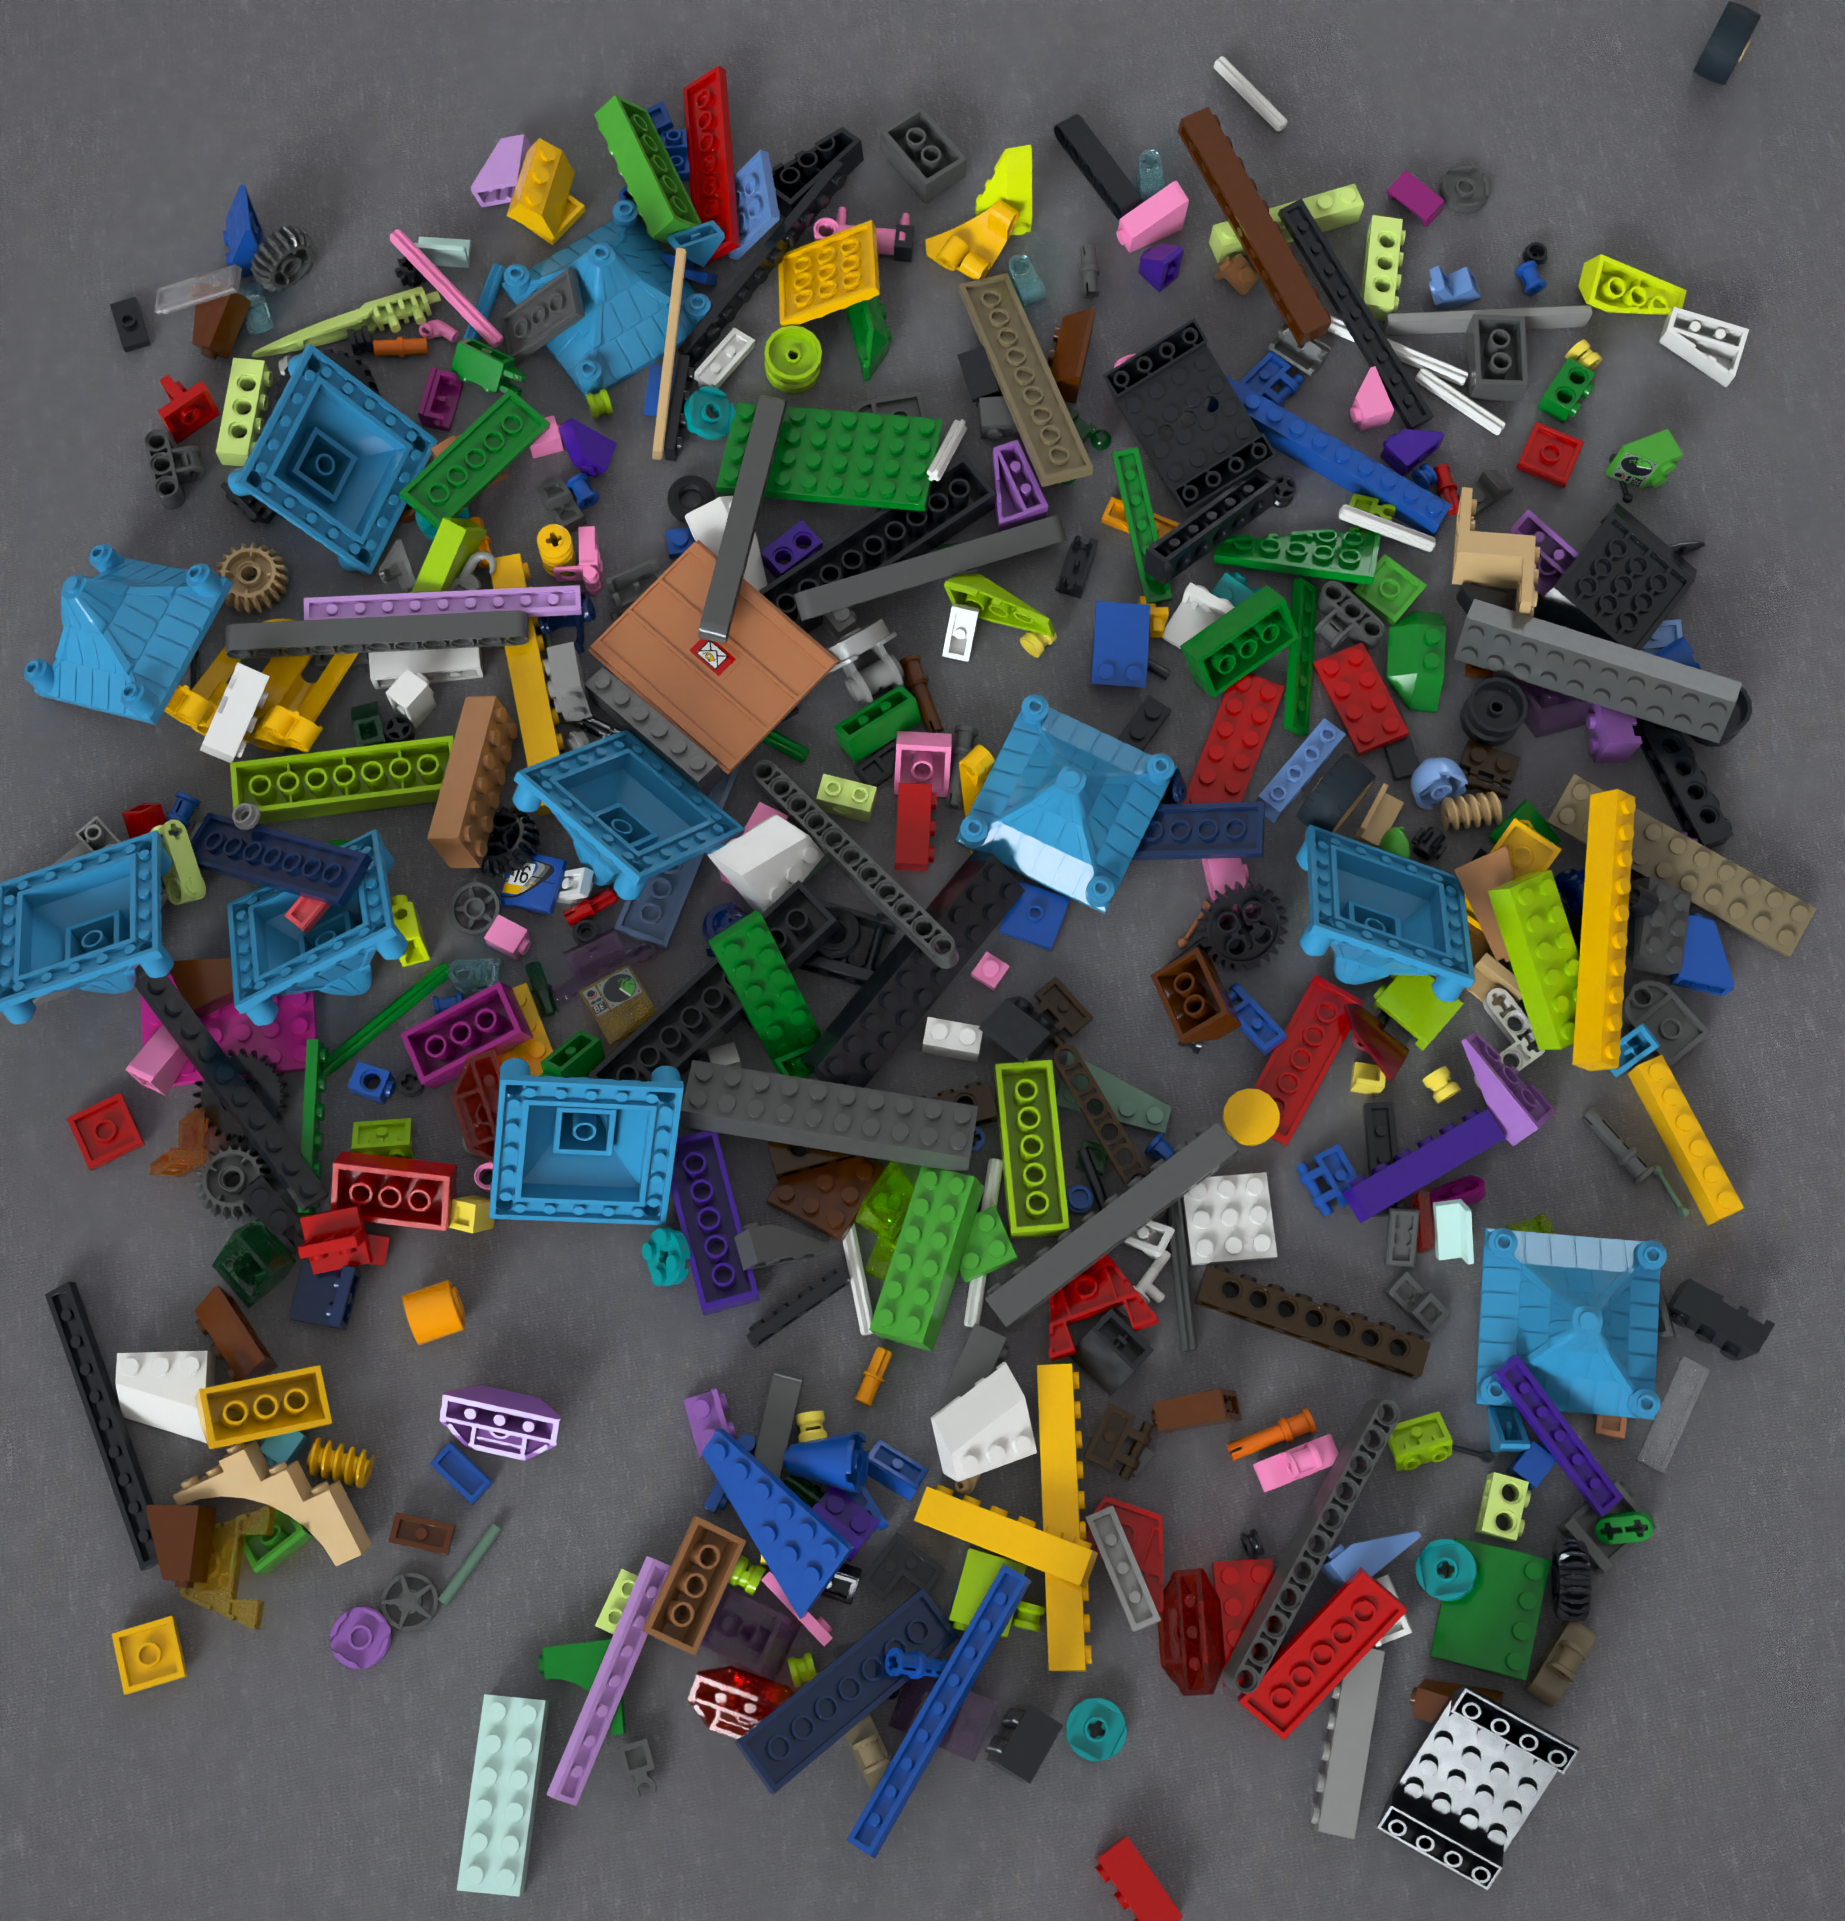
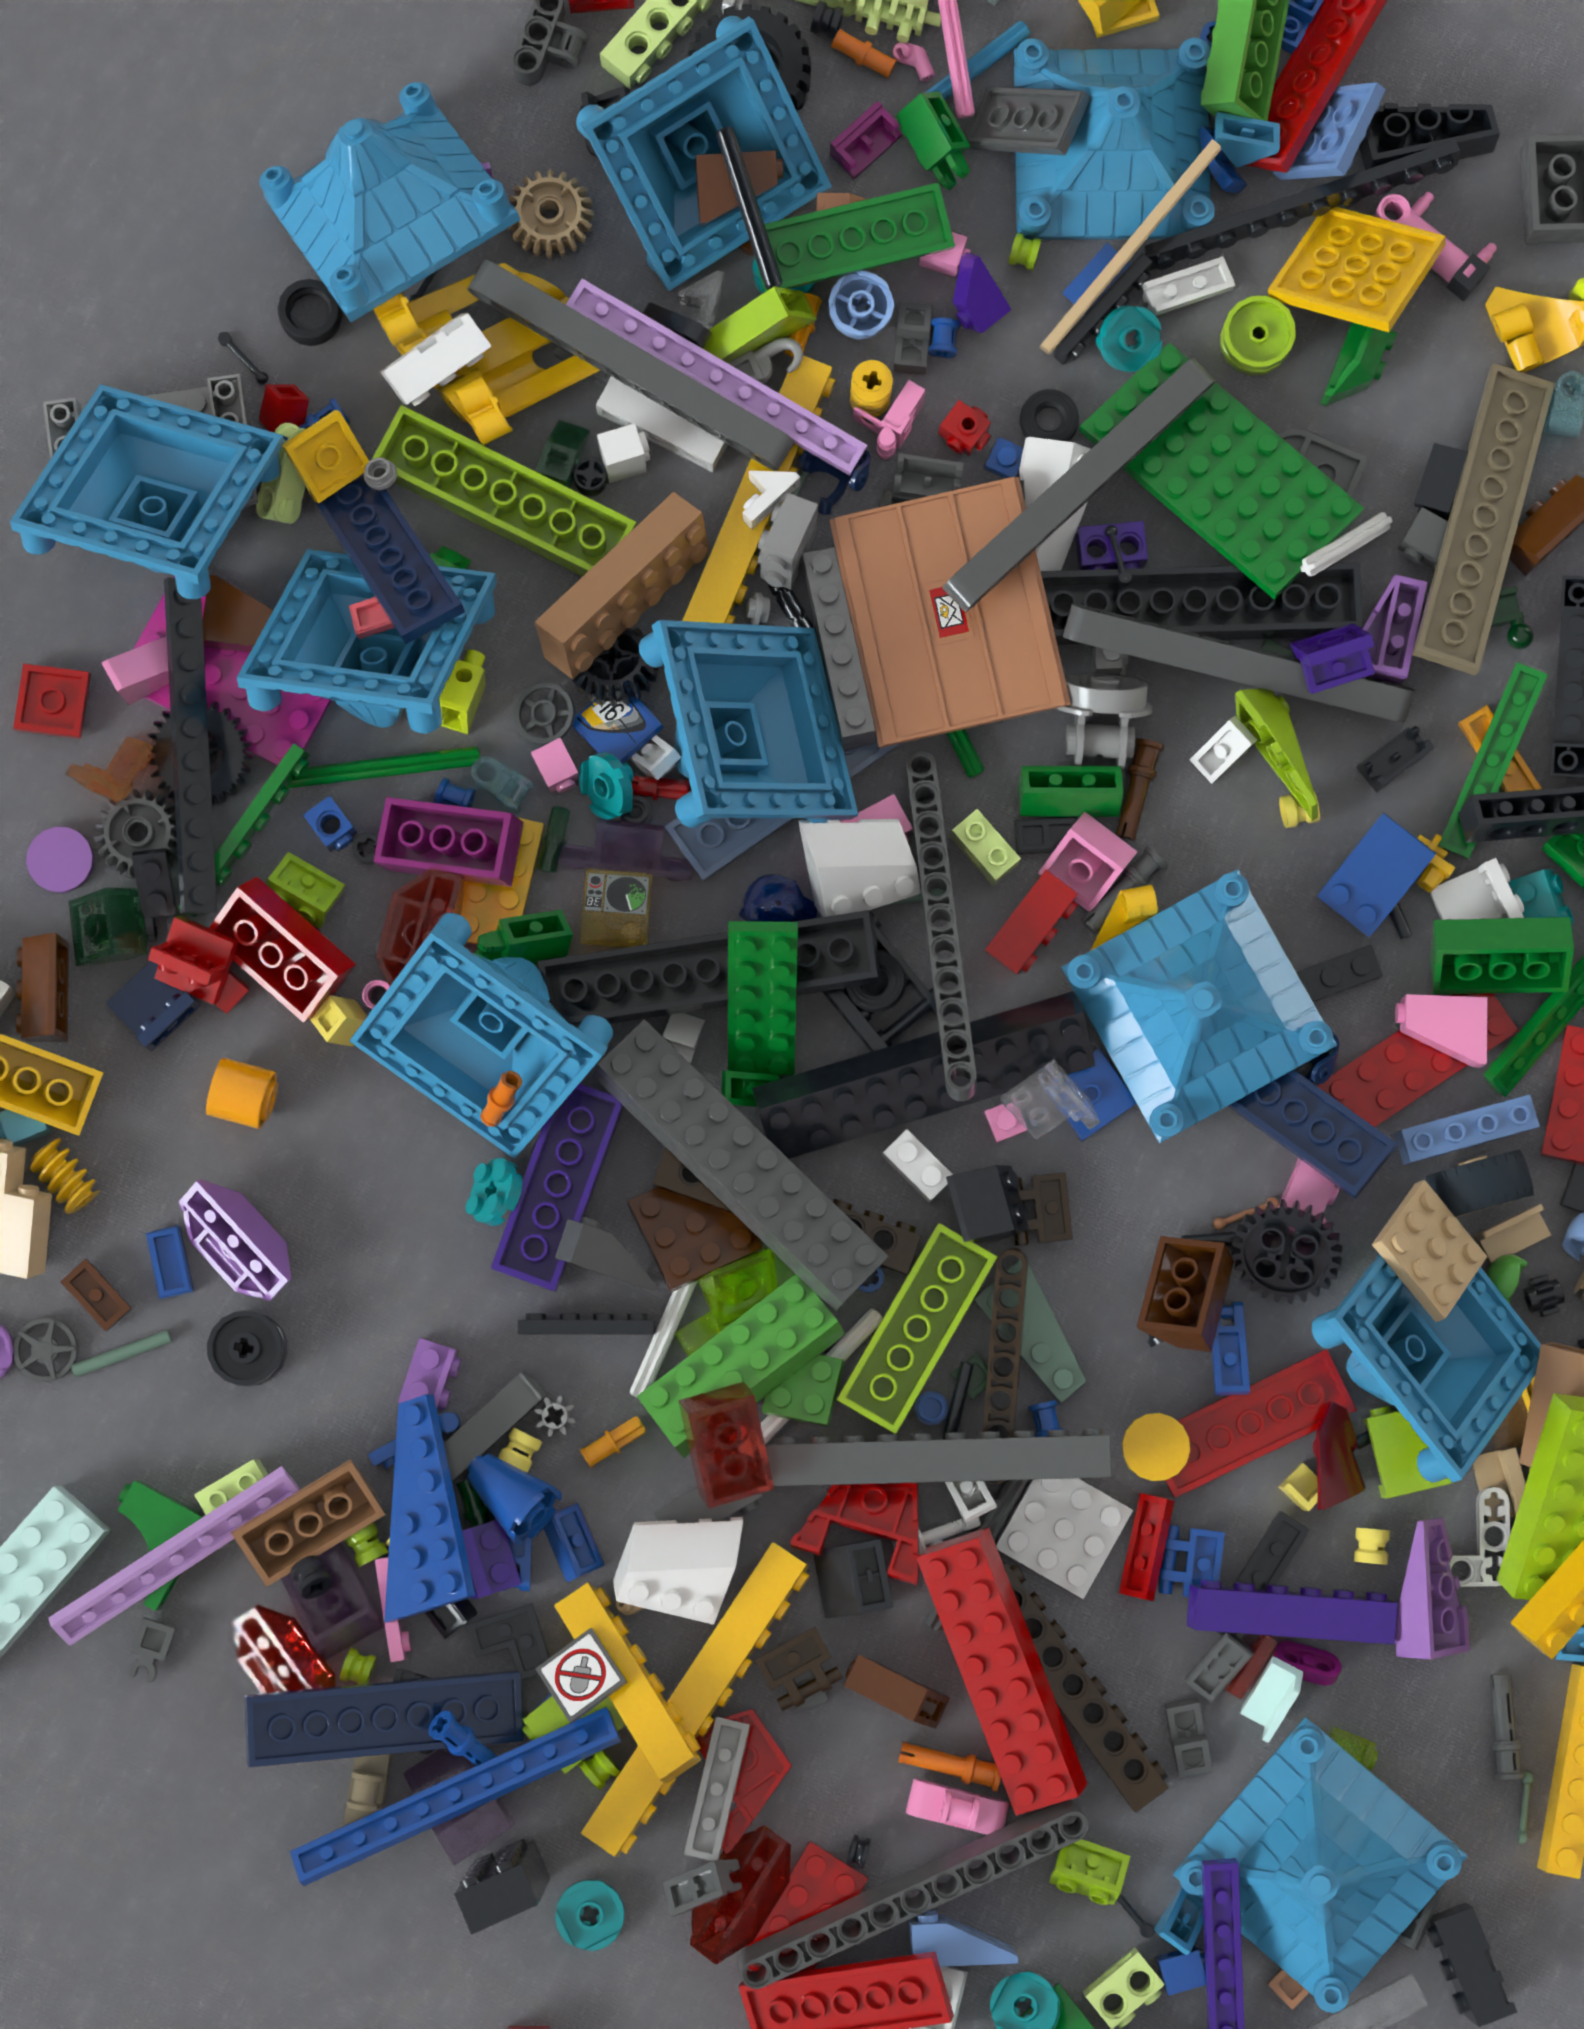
camera: 35 degrees right, 10 degrees up
none -> medium lavender tile [26,826,95,893]
none -> black wheel [207,1311,288,1386]
none -> black hinge [218,332,268,384]
none -> black tyre [277,279,342,346]
none -> yellow plate [282,410,369,503]
none -> black wheel [290,1556,333,1599]
none -> orange pin [480,1070,522,1127]
none -> light grey gear [534,1396,576,1437]
none -> piece [535,1628,628,1724]
none -> teal plate [579,752,634,820]
none -> black beam [642,302,712,348]
none -> dark grey hinge [663,1859,742,1917]
none -> clear red brick [678,1382,774,1509]
none -> reddish brown slope [695,150,783,226]
none -> black axle [716,126,782,290]
none -> white slope [743,471,800,530]
none -> light blue cylinder [828,271,894,340]
none -> red brick [916,1527,1088,1815]
none -> red brick [938,400,991,457]
none -> clear bracket [1000,1060,1100,1139]
none -> black hinge [1105,525,1132,586]
none -> red plate [1119,1493,1175,1601]
none -> dark purple bracket [1290,623,1375,694]
none -> tan plate [1372,1180,1487,1322]
none -> bright pink slope [1395,994,1487,1068]

